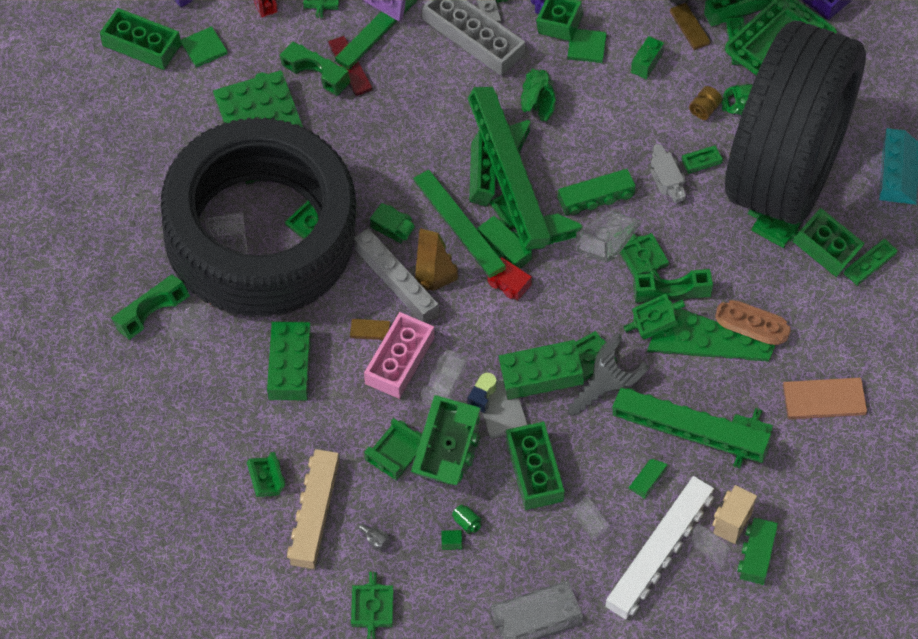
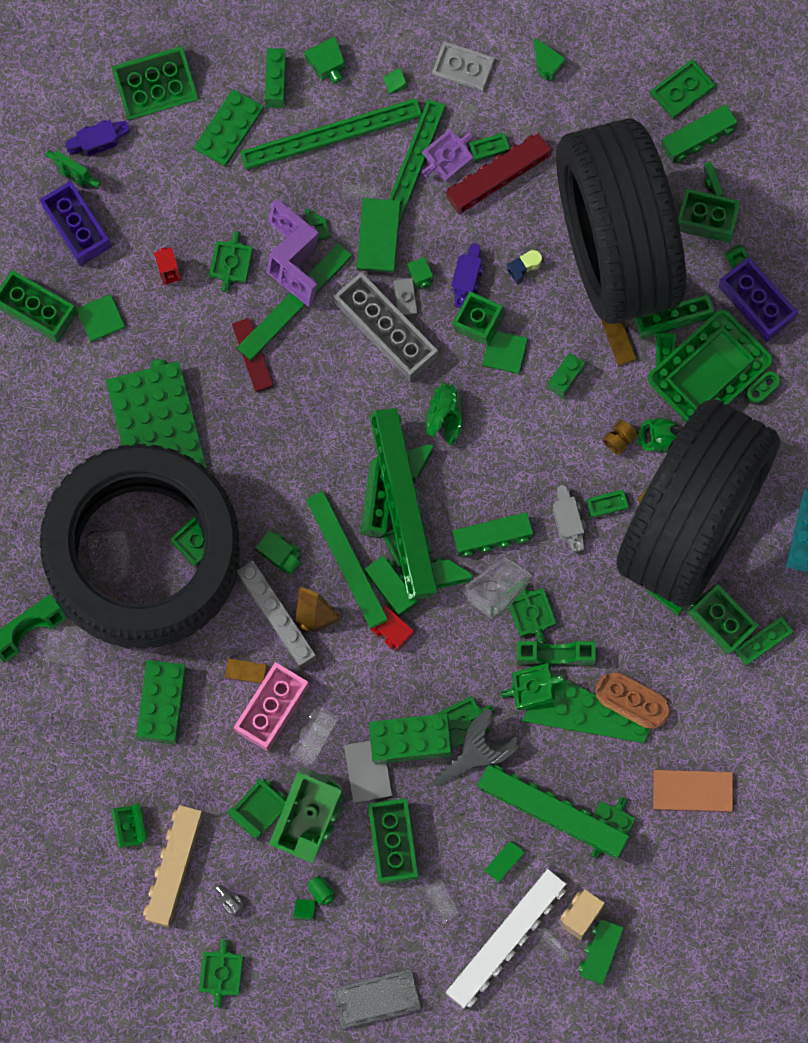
camera: 10 degrees right, 15 degrees up
green arch [279,42,350,96] -> none
leg [467,373,496,414] -> none

